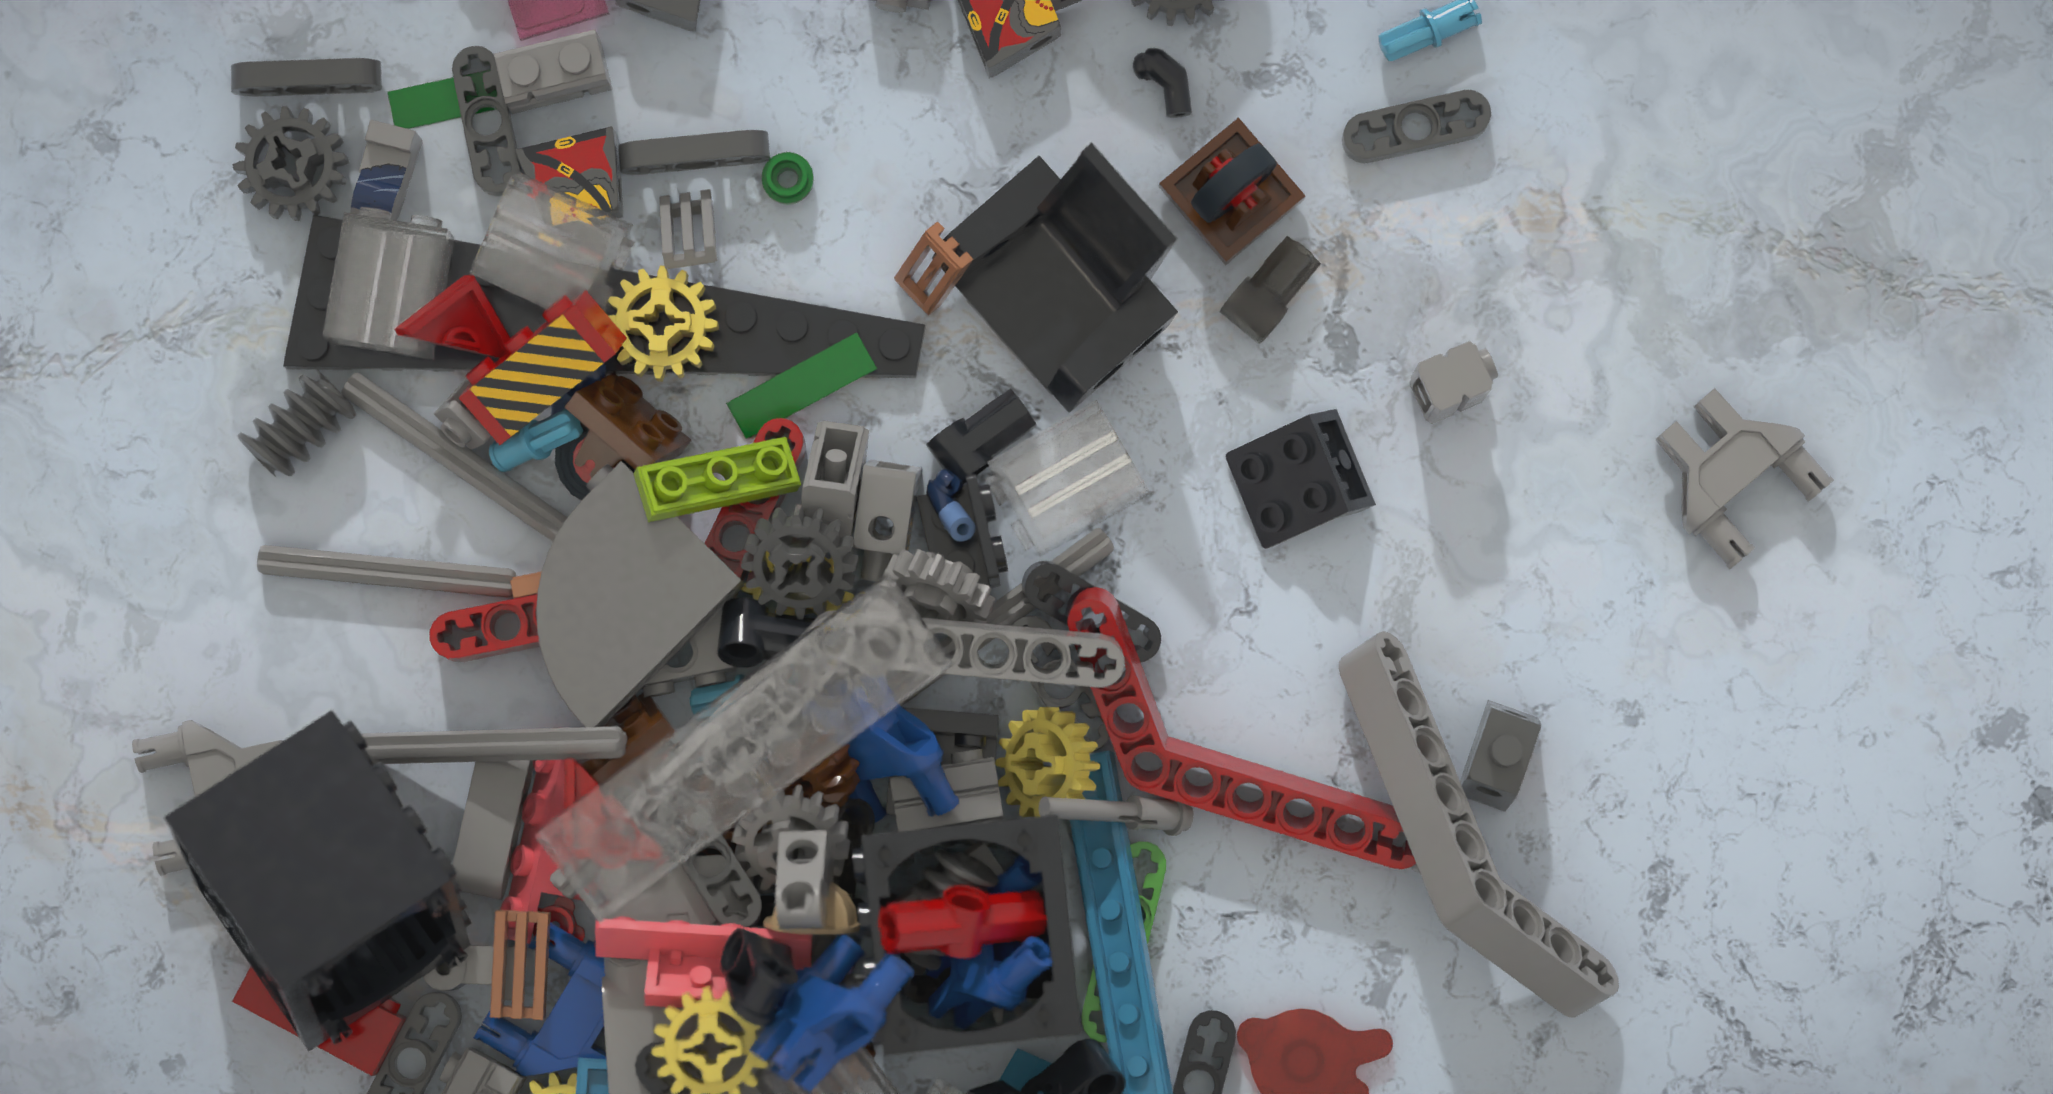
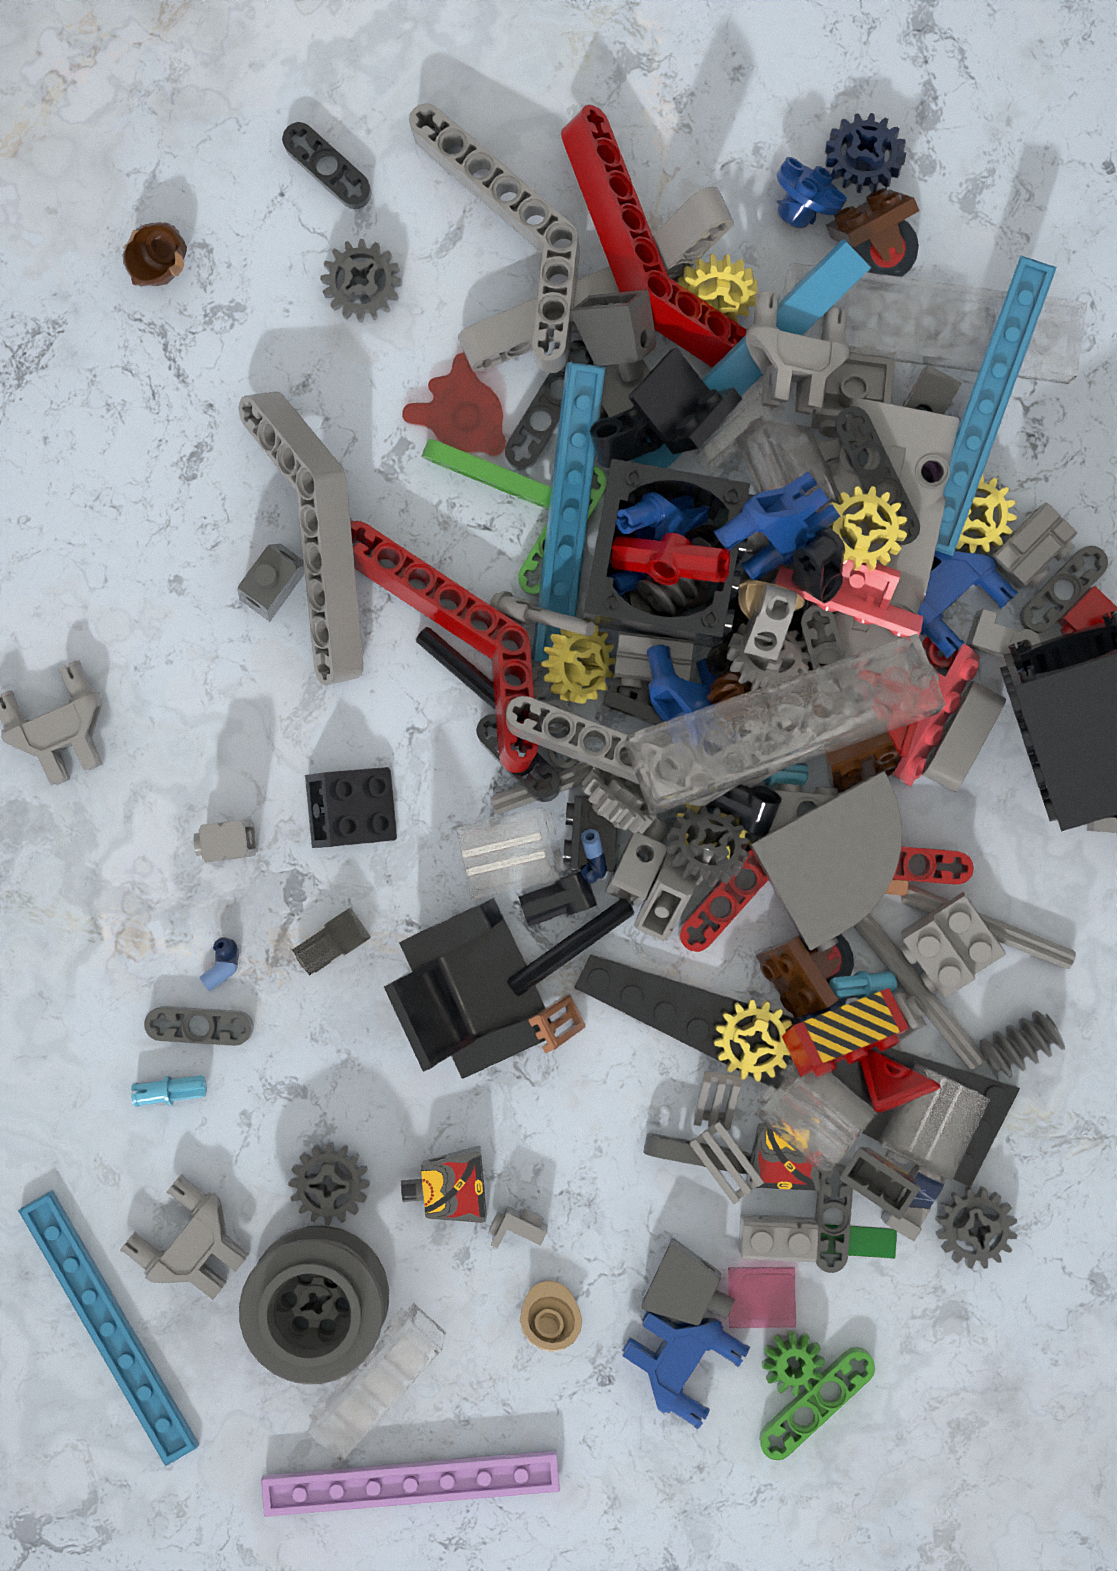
camera: 170 degrees left, 5 degrees up
dark grey beam [231,58,382,96] -> none
light grey axle [361,726,627,764] -> none
nougat tile [490,909,551,1020] -> none
lime tile [633,437,801,522] -> none
green sticker [726,332,877,439] -> none
green plate [762,152,814,205] -> none
black arm [1133,48,1192,118] -> none
reddish brown plate [1159,117,1306,265] -> none
none -> arm [200,937,239,991]
none -> black axle [415,627,524,722]
none -> bright green beam [421,439,551,510]
none -> black axle [507,898,635,996]
none -> light grey tile [689,1120,764,1204]
none -> dark grey torso [839,1147,921,1220]
none -> light grey plate [900,892,1006,999]

